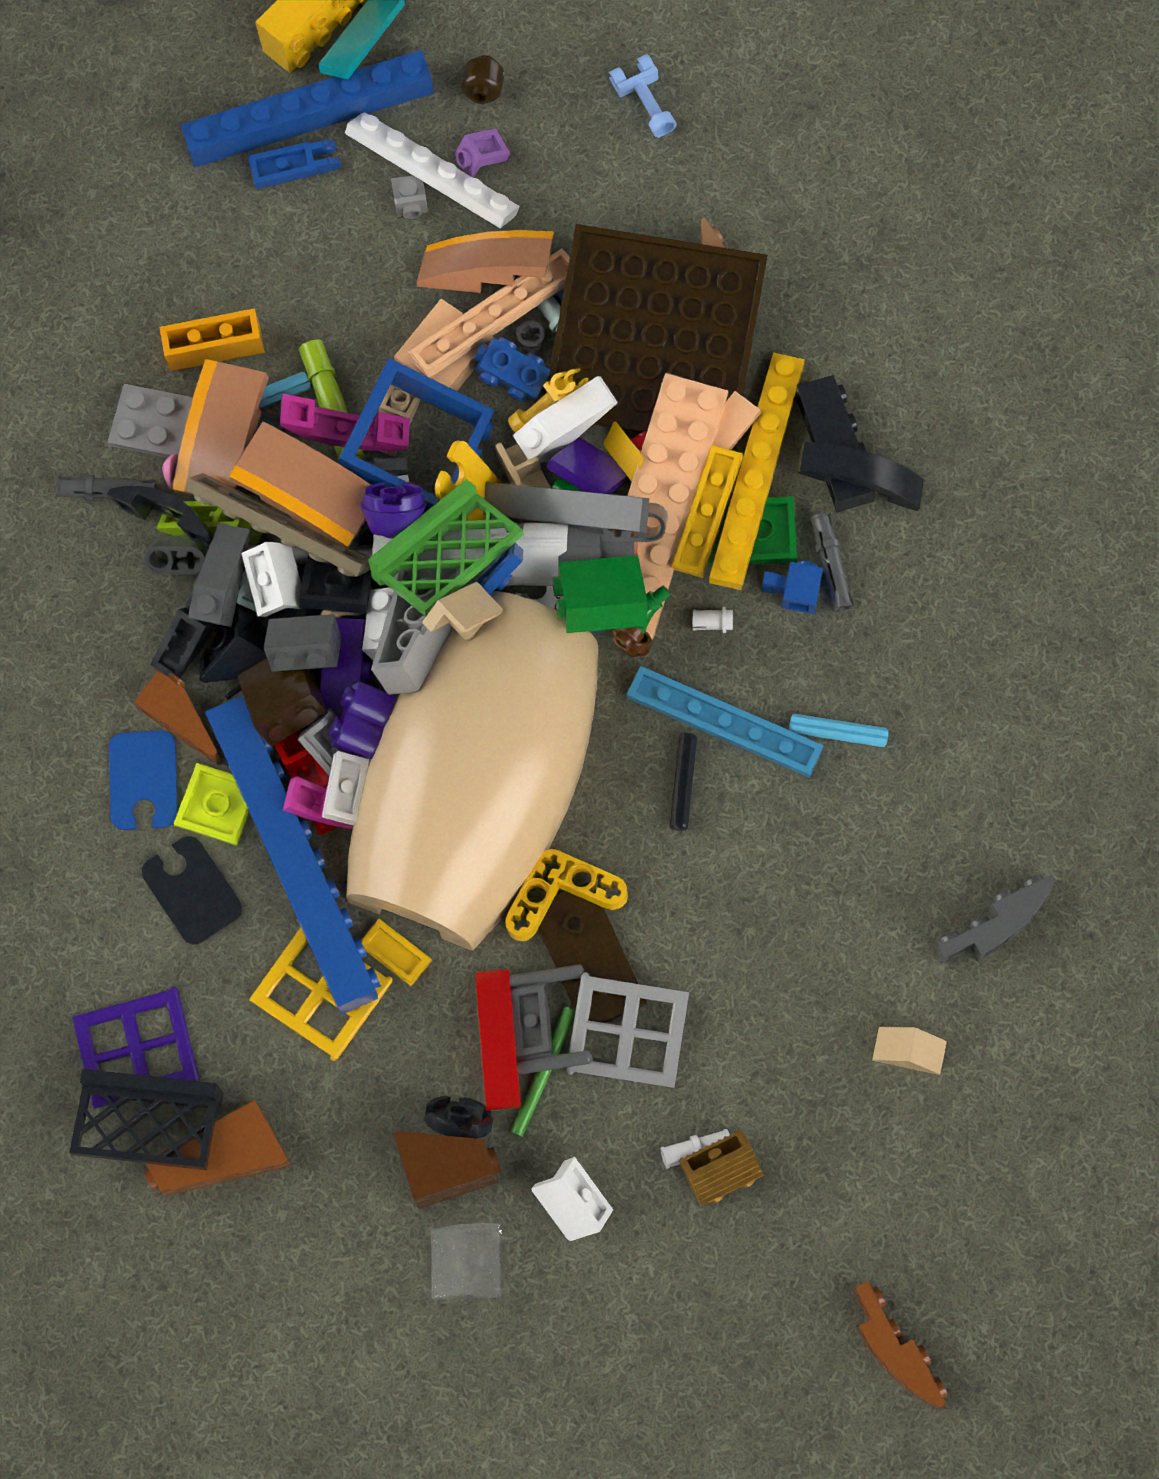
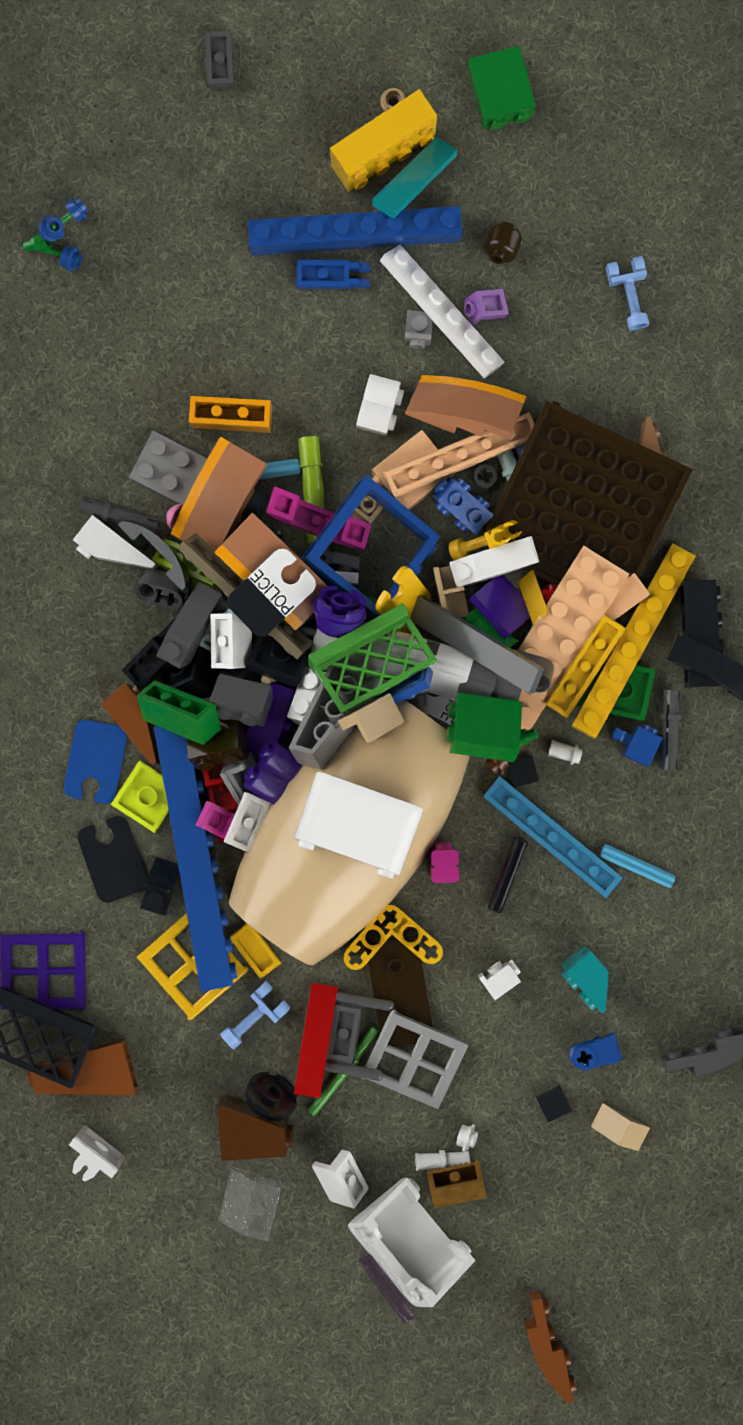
camera: 10 degrees right, 15 degrees up
none -> white piece [69,1125,125,1182]
none -> white slope [73,515,158,569]
none -> green brick [137,680,221,745]
none -> black slope [140,857,179,916]
none -> light blue bar [220,981,290,1050]
none -> piece [227,549,316,637]
none -> white windscreen [294,772,423,879]
none -> white windscreen [348,1177,476,1307]
none -> white brick [356,374,404,436]
none -> axle [359,1252,415,1323]
none -> dark pink brick [429,842,459,883]
none -> white plate [456,1124,478,1152]
none -> white brick [478,960,521,1000]
none -> black tile [508,756,539,788]
none -> black tile [536,1085,572,1122]
none -> teal slope [560,945,609,1013]
none -> blue piece [569,1032,623,1071]

